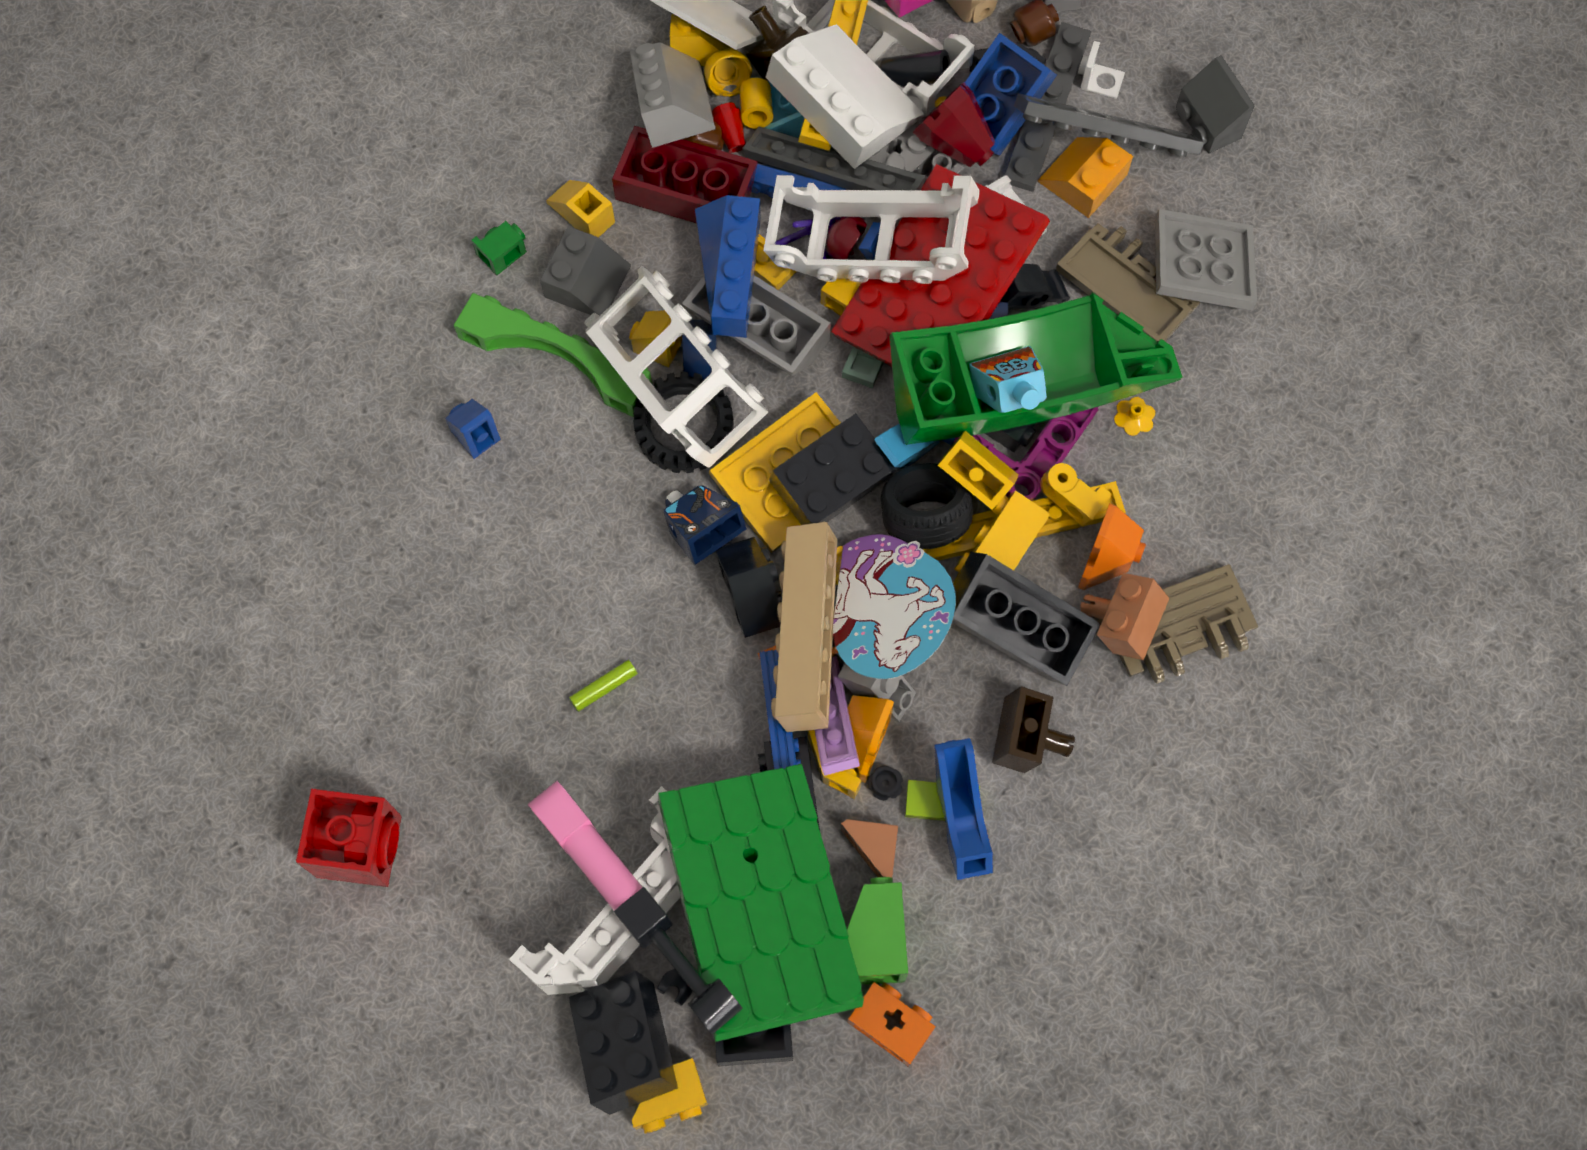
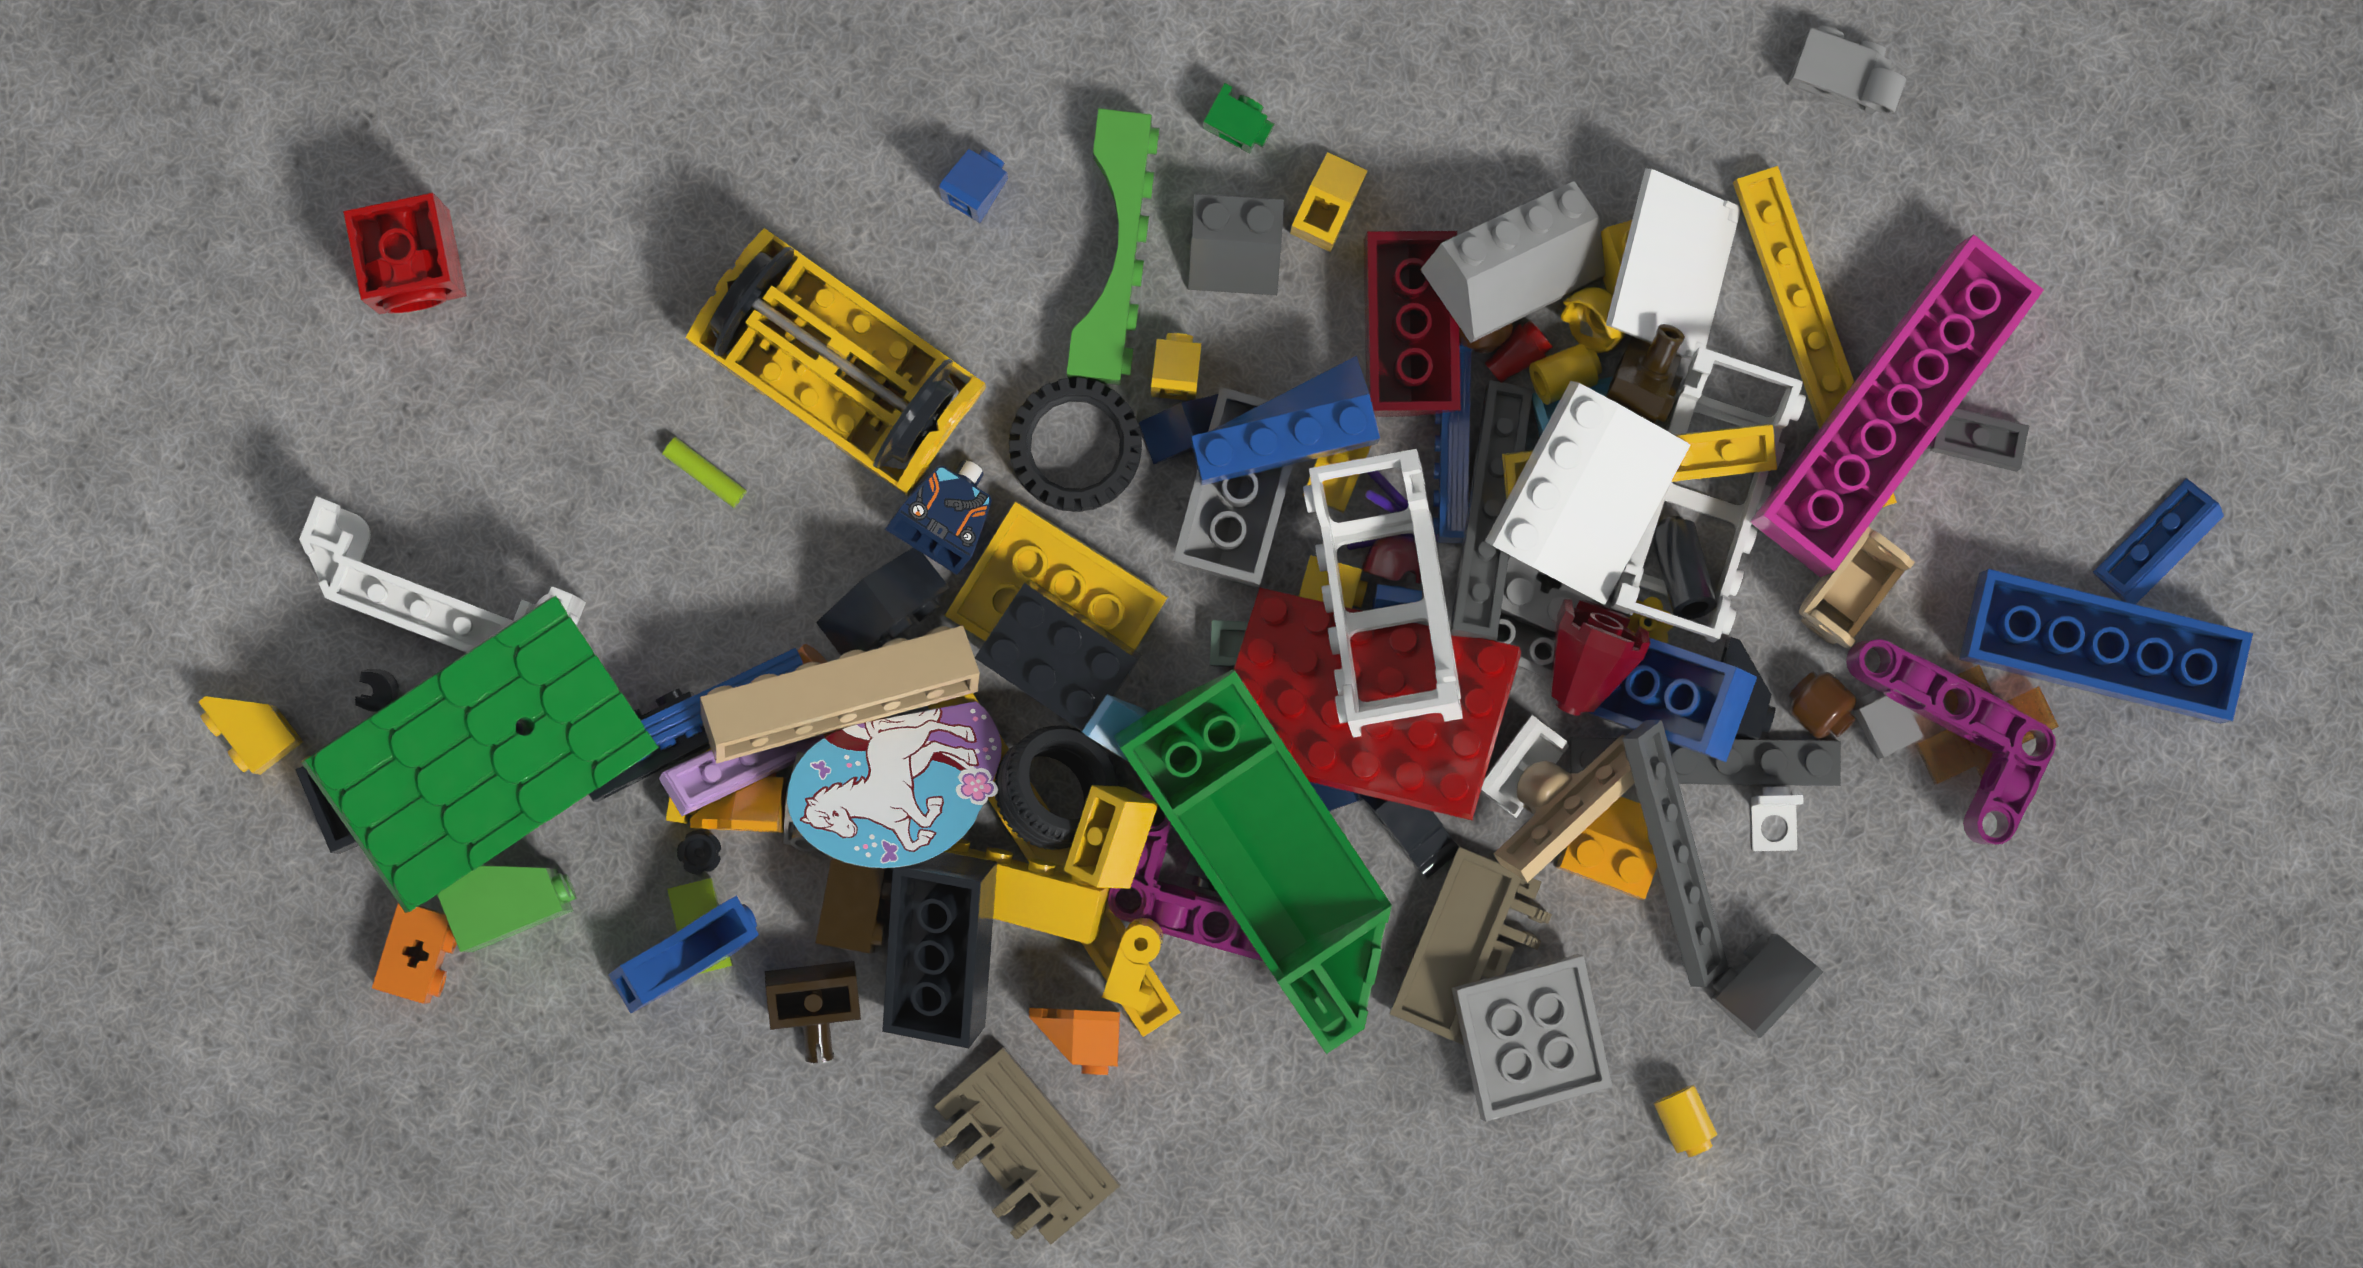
camera: 65 degrees right, 15 degrees up
piece [527,781,743,1035] -> none
black brick [569,970,678,1115] -> none
white windscreen [585,266,768,468] -> none
nougat slope [841,819,898,878] -> none
medium azure torso [969,346,1047,413] -> none
nougat brick [1080,573,1170,660] -> none
yellow plant [1114,397,1155,436] -> none
none -> yellow piece [685,228,986,497]
none -> dark brown brick [815,857,892,953]
none -> tan plate [1494,734,1635,883]
none -> yellow brick [1653,1085,1718,1158]

